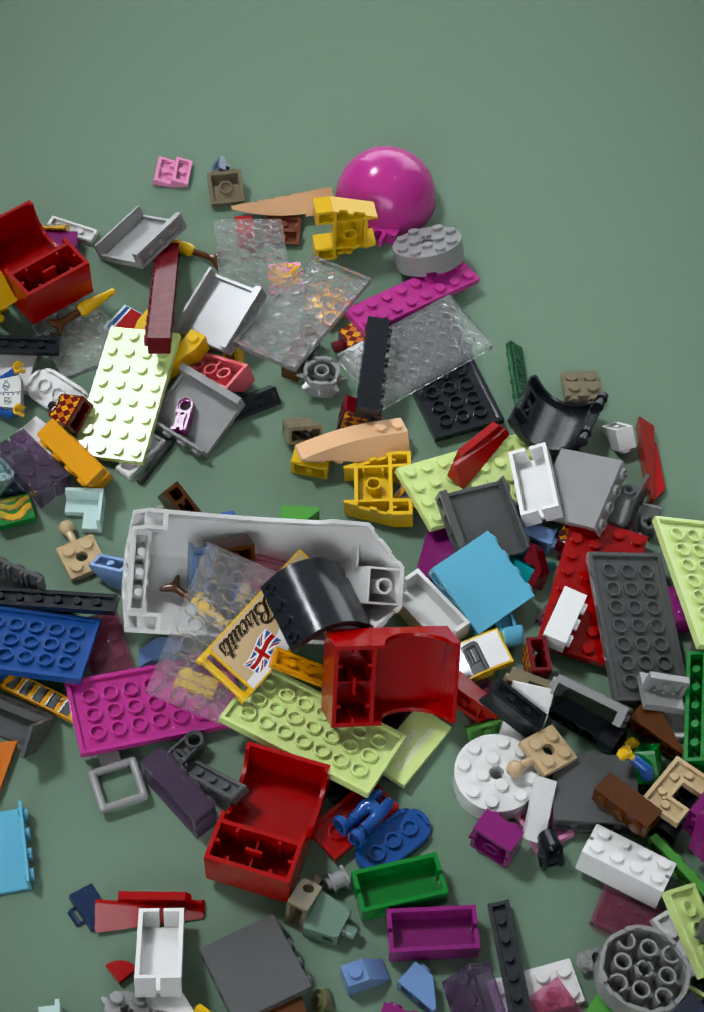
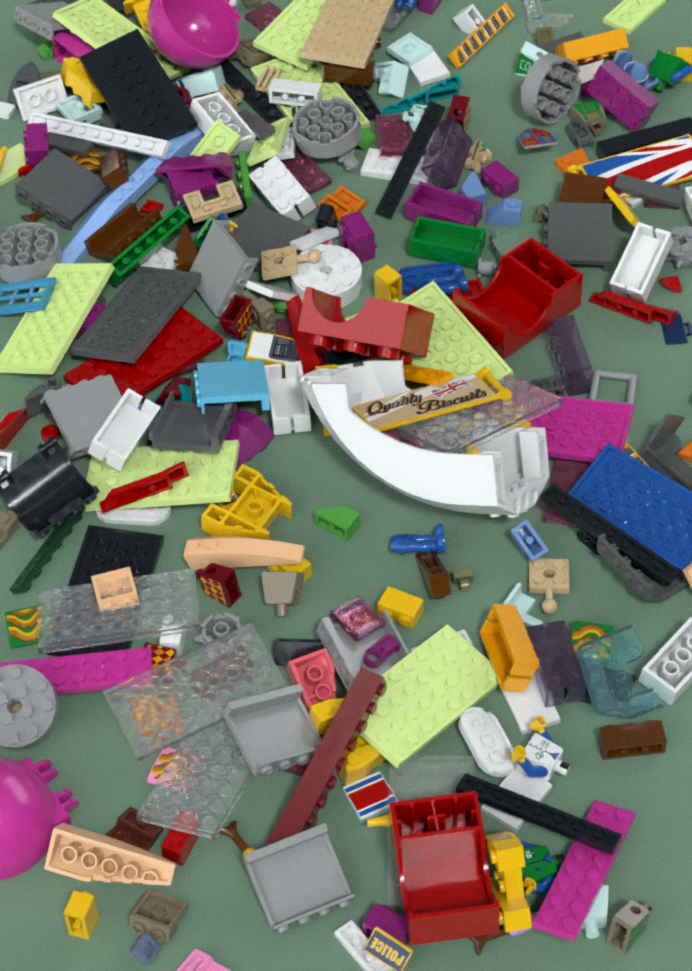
camera: 145 degrees left, 5 degrees down
dark red torso [48,394,94,436] -> none
pearl dark grey bar [136,441,174,486] -> none
dark grey tile [180,759,249,806] -> none
black hinge [260,557,374,653] -> none
yellow wedge [312,196,378,262] -> none
black brick [354,316,392,421] -> none
black panel [479,677,547,738] -> none
white brick [542,586,588,653] -> none
reddish brown brick [592,772,662,838] -> none
light grey bracket [637,671,690,715] -> none
none -> slope [5,604,50,649]
none -> yellow brick [64,890,99,940]
none -> light nougat plate [91,566,140,615]
none -> orange slope [317,185,367,222]
none -> clear pink tile [330,596,386,642]
none -> yellow brick [374,265,402,302]
none -> yellow brick [377,586,424,629]

